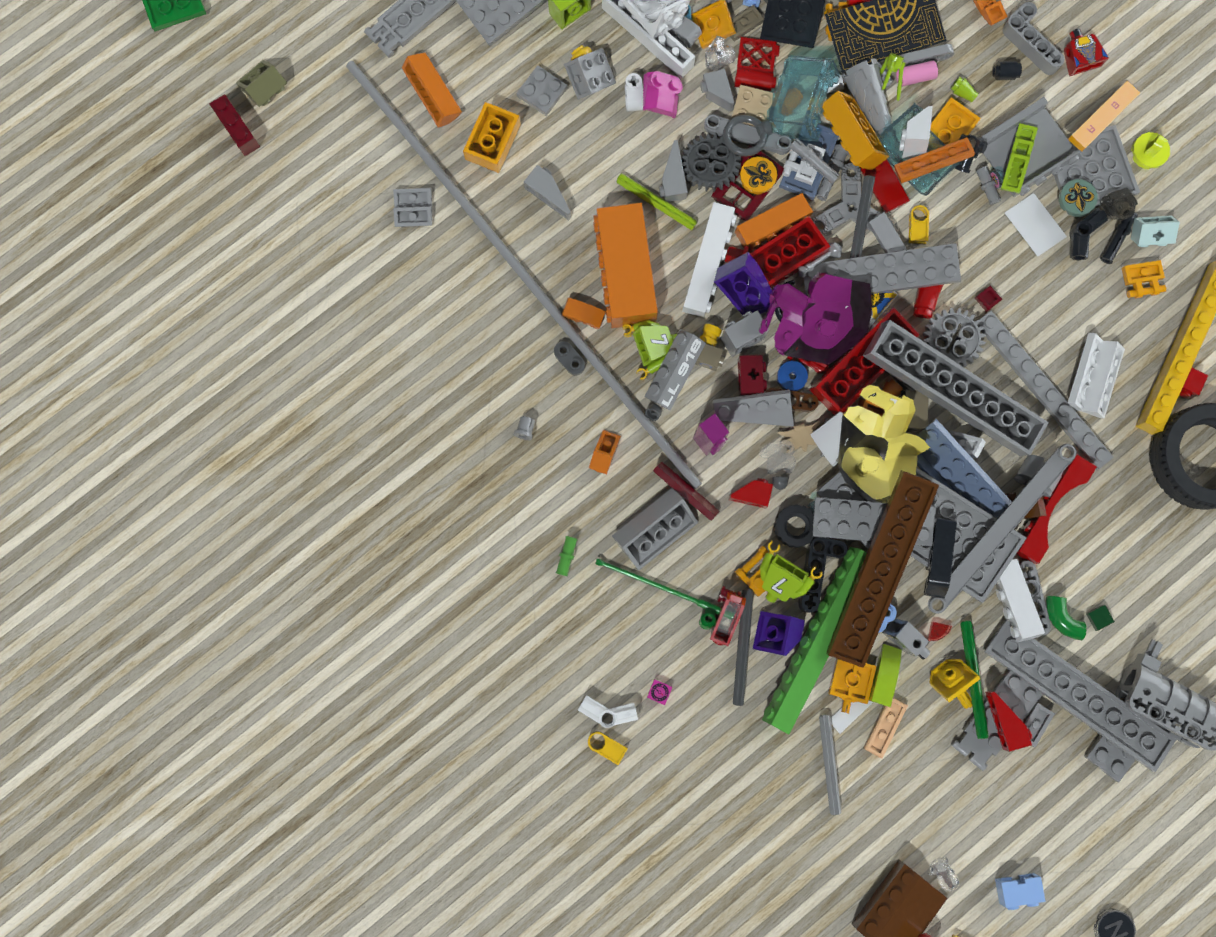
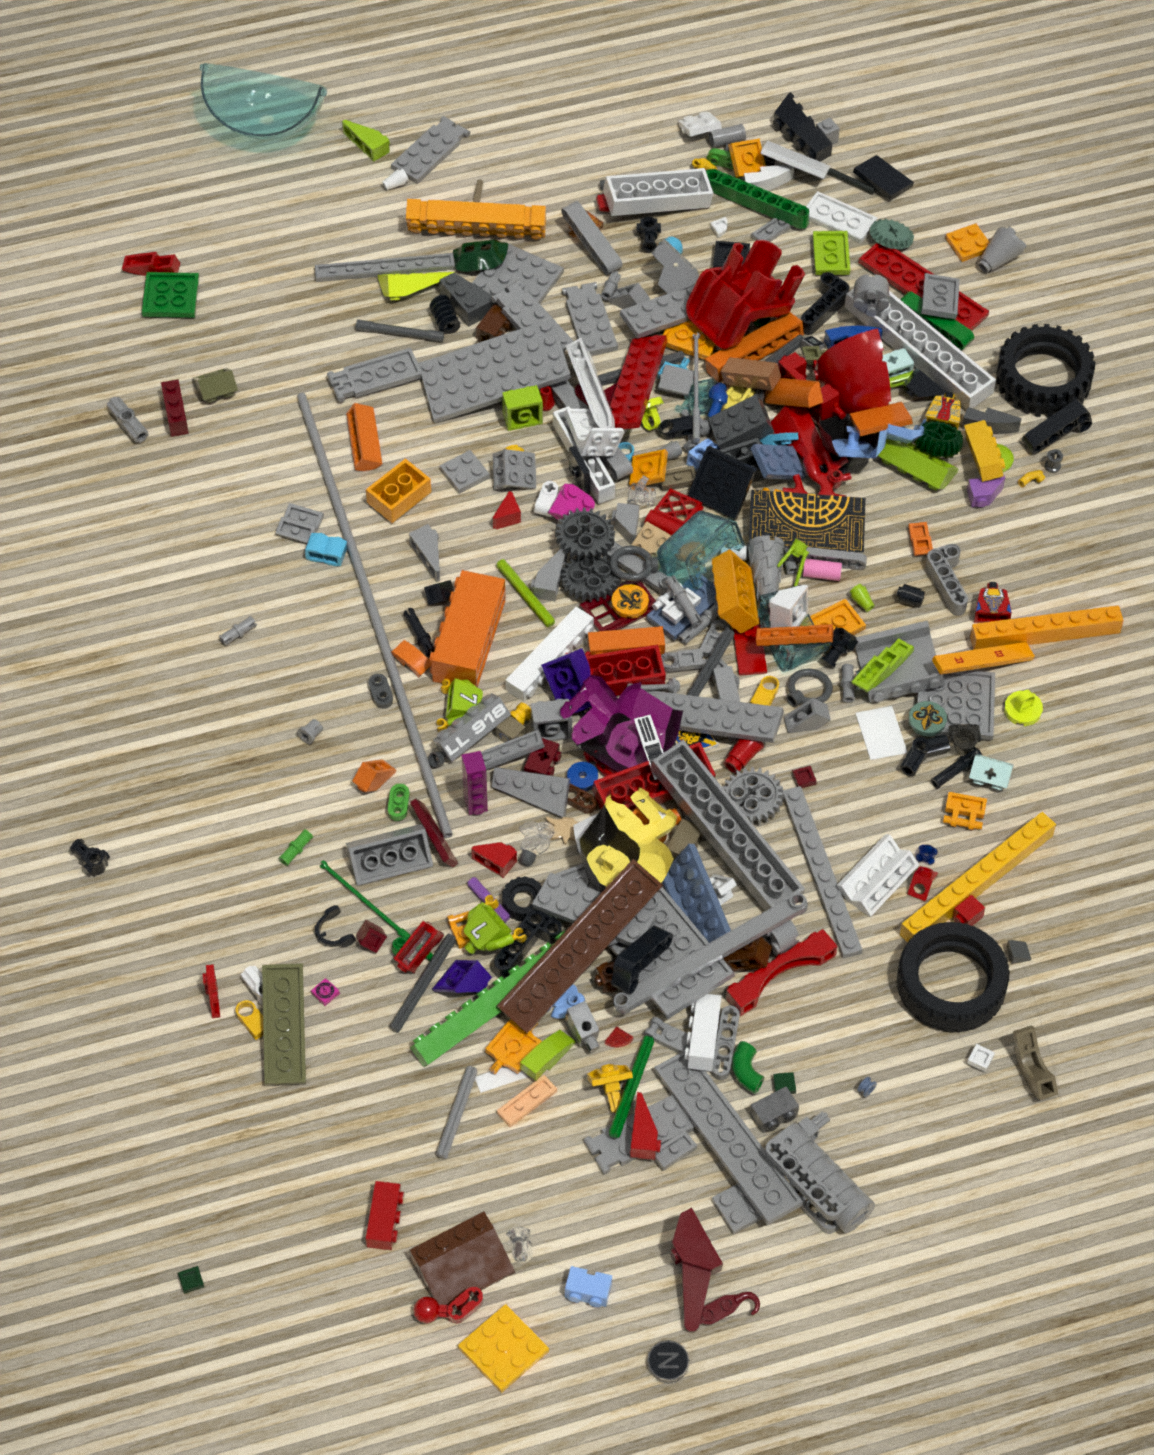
camera: 25 degrees right, 25 degrees down
none -> black connector [69,838,110,877]
none -> light grey piece [107,396,149,443]
none -> red wing [202,964,221,1019]
none -> light grey pin [219,616,257,646]
none -> olive plate [262,963,306,1086]
none -> medium azure brick [305,533,347,566]
none -> black piece [314,905,356,948]
none -> dark red panel [356,920,387,953]
none -> red brick [366,1181,404,1250]
none -> bright green plate [388,784,410,821]
none -> black pin [403,608,435,657]
none -> black panel [424,580,454,605]
none -> medium lavender axle [468,877,510,923]
none -> light grey tile [481,729,545,770]
none -> red slope [493,491,521,530]
none -> dark grey gear [555,507,615,561]
none -> black plate [569,446,590,495]
none -> reddish brown brick [594,961,618,993]
none -> sticker [634,715,664,780]
none -> light grey plate [643,1017,690,1053]
none -> dark red slope [670,1207,760,1333]
none -> flat silver brick [750,1087,799,1133]
none -> light grey slope [784,698,831,733]
none -> dark grey piece [786,668,833,707]
none -> sand blue bush [857,1076,877,1097]
none -> red bracket [907,866,938,901]
none -> clear blue plate [916,844,938,865]
none -> light orange brick [970,605,1124,650]

